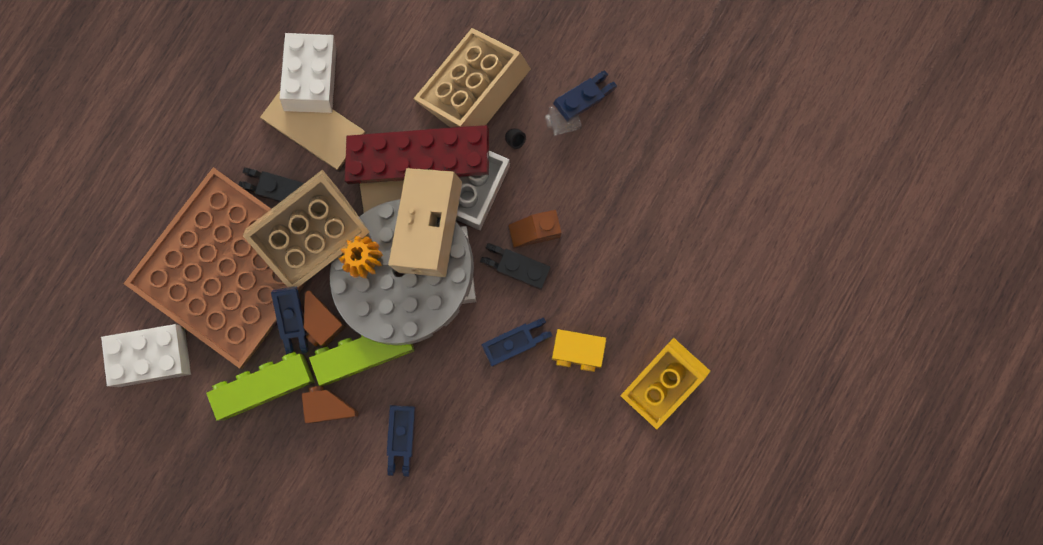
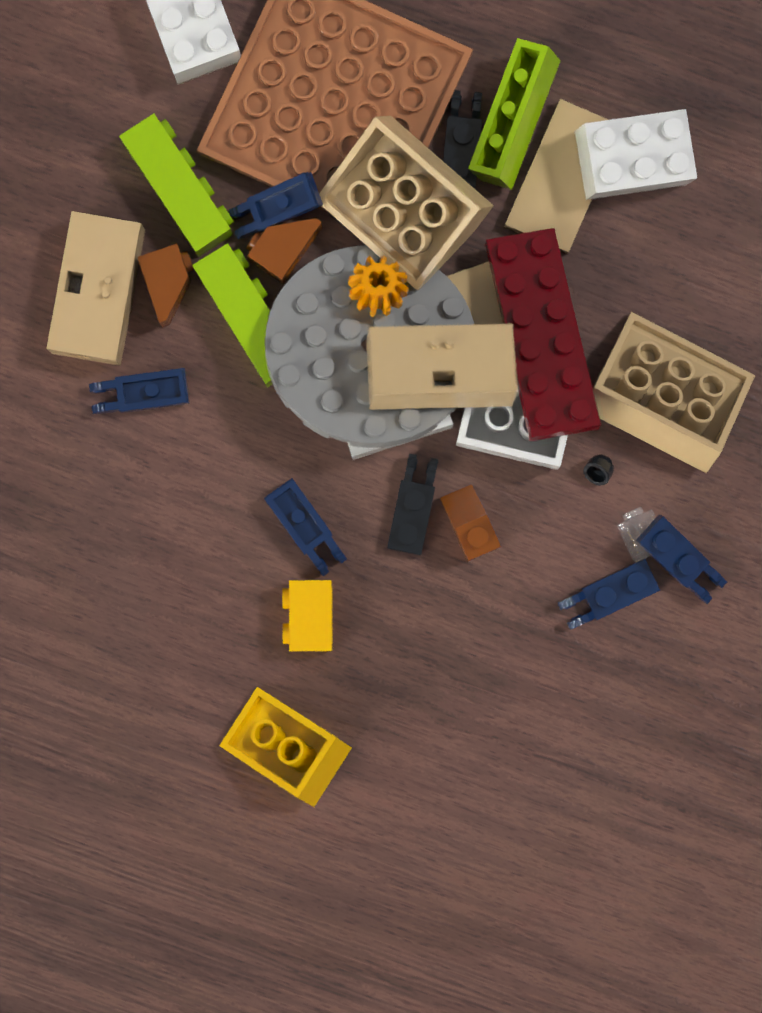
camera: 85 degrees right, 5 degrees up
none -> tan brick [46,211,145,366]
none -> lime brick [468,38,561,190]
none -> dark blue hinge [558,559,660,630]

